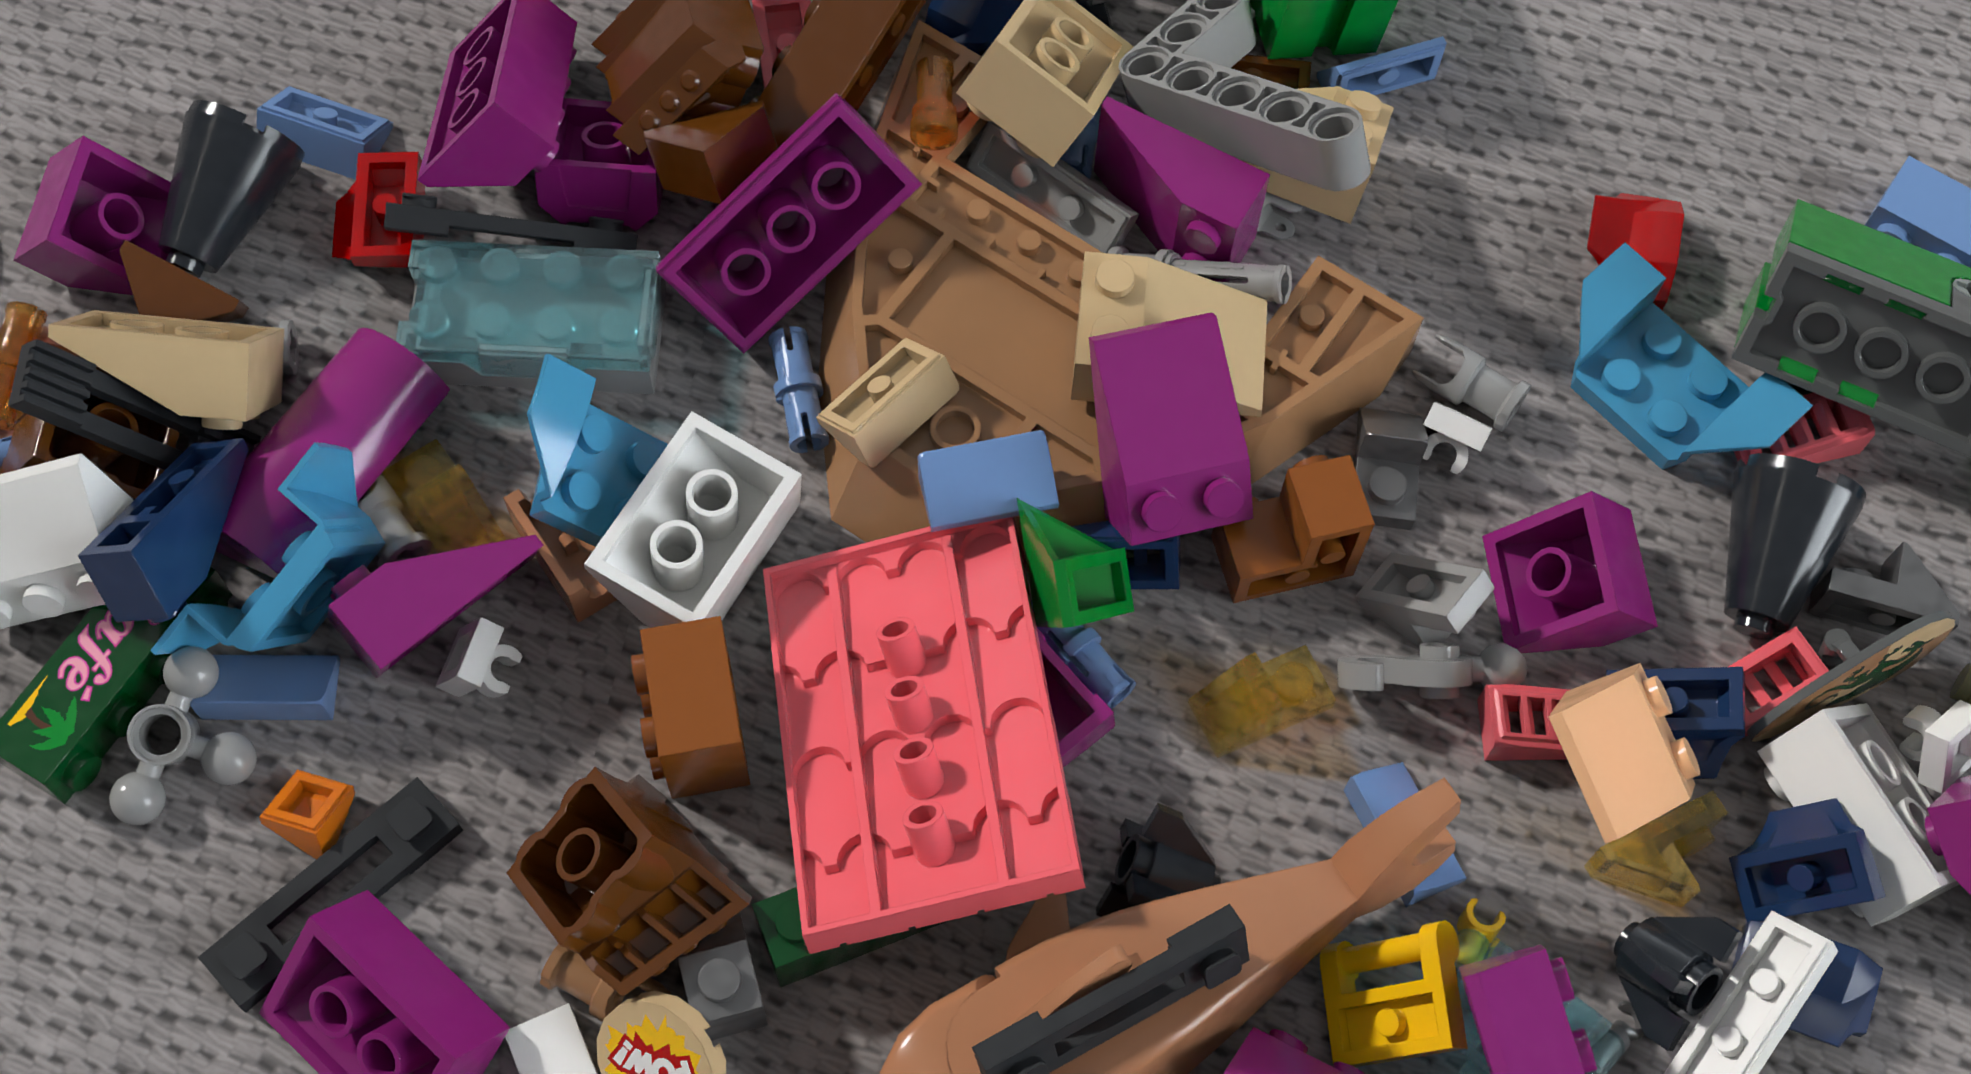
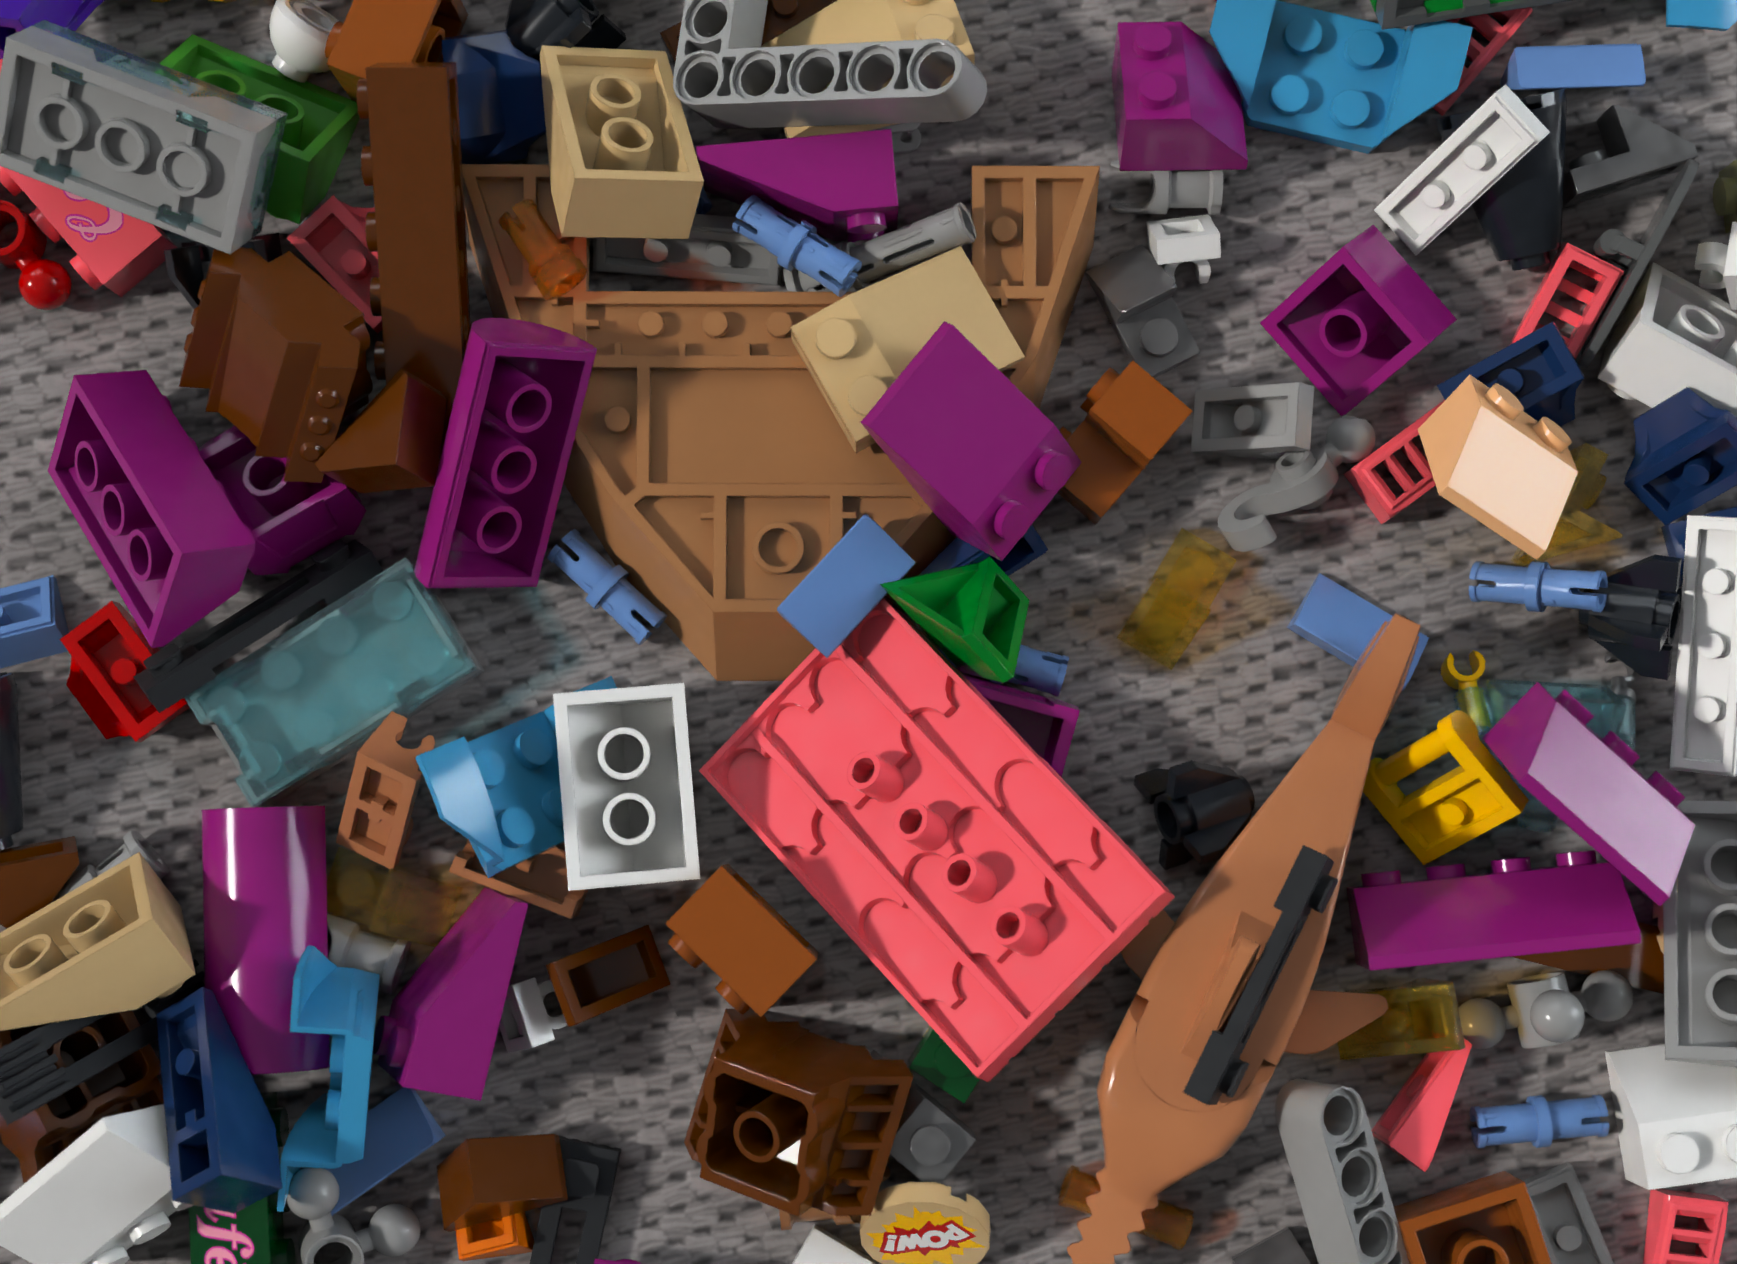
camera: 35 degrees left, 20 degrees up
tan slope [816,338,959,468] -> none
none -> nougat hinge [336,711,435,870]
none -> reddish brown slope [436,1134,568,1232]
none -> reddish brown slope [545,925,671,1027]
none -> medium blue pin [732,195,862,297]
none -> magenta slope [1112,22,1248,171]
none -> white tile [1374,84,1550,256]
none -> medium blue pin [1469,561,1608,613]
none -> medium blue slope [1500,44,1646,90]

